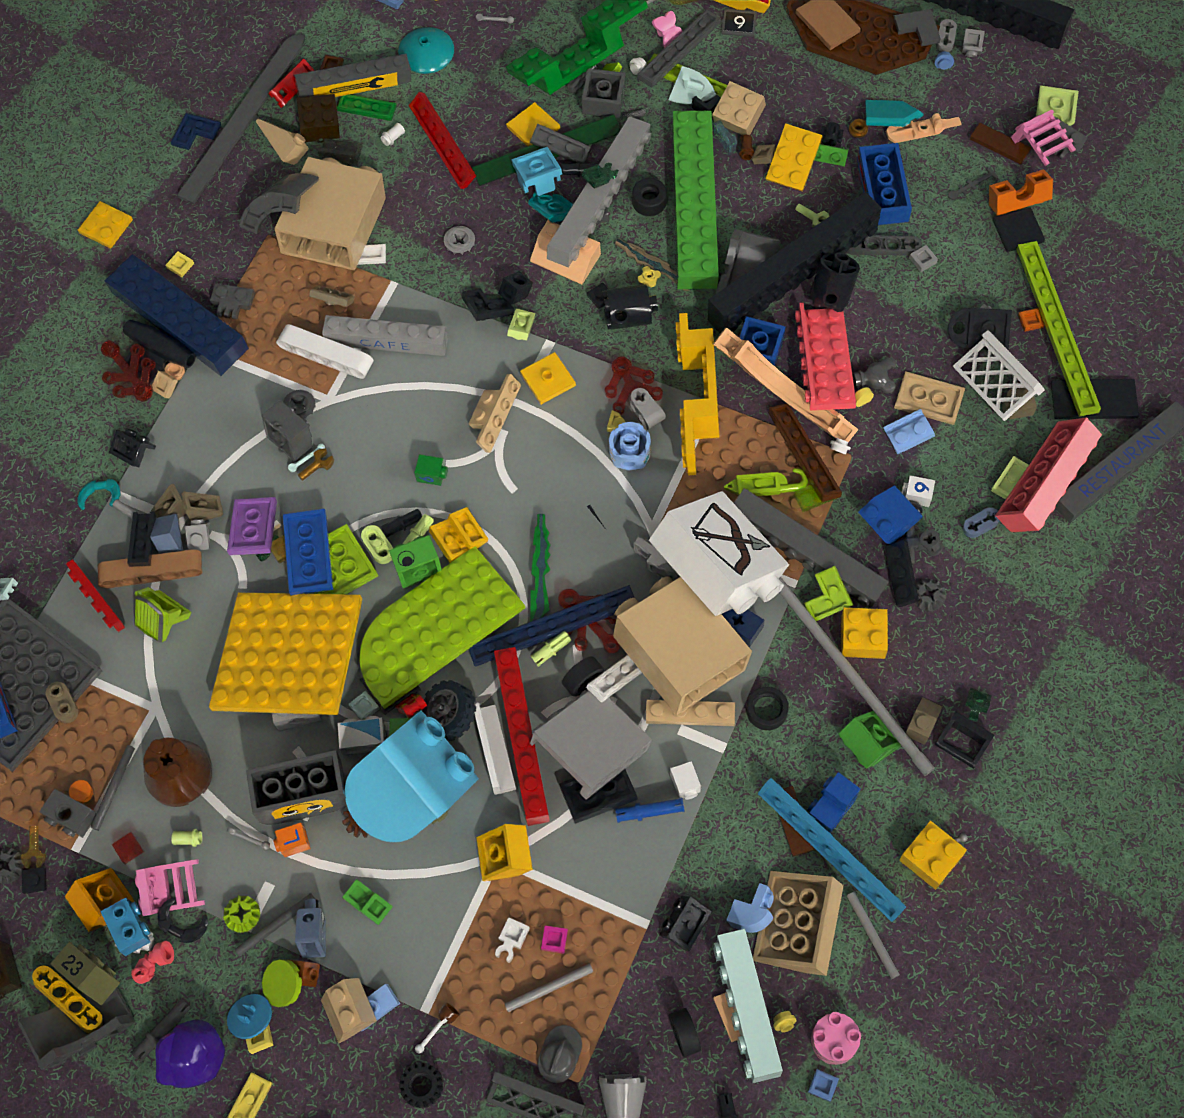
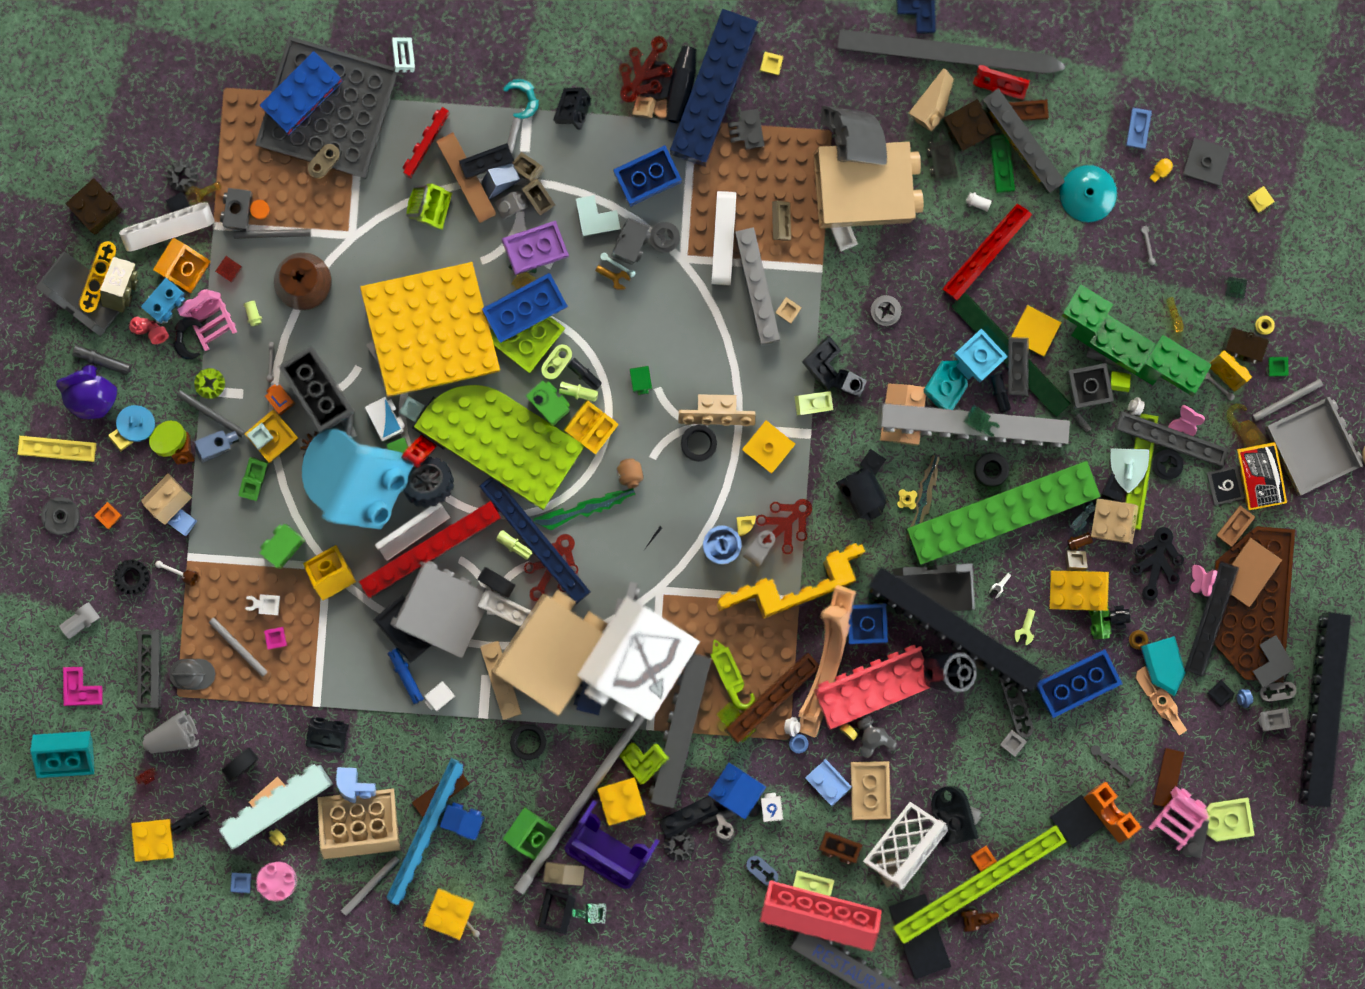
camera: 65 degrees right, 20 degrees up
none -> orange plate [94,502,122,529]
none -> white beam [119,202,215,252]
none -> yellow plate [244,409,299,463]
none -> light aqua tile [247,423,274,450]
none -> bright green brick [260,524,306,569]
none -> dark purple windscreen [565,801,659,889]
none -> light aqua tile [576,195,621,237]
none -> blue brick [613,145,682,207]
none -> medium nougat head [617,458,644,488]
none -> black tyre [681,425,717,462]
none -> tan plate [775,297,802,324]
none -> medium blue plate [789,734,808,753]
none -> reddish brown brick [819,831,862,865]
none -> reddish brown piece [960,910,999,932]
none -> white hand [989,573,1011,598]
none -> black plant [1130,527,1184,600]
none -> black gear [1153,449,1183,480]
none -> clear yellow bar [1166,297,1184,333]
none -> black tile [1185,561,1240,677]
none -> bright pink animal [1191,565,1217,597]
none -> black tile [1207,680,1235,707]
none -> medium nougat plate [1216,505,1255,547]

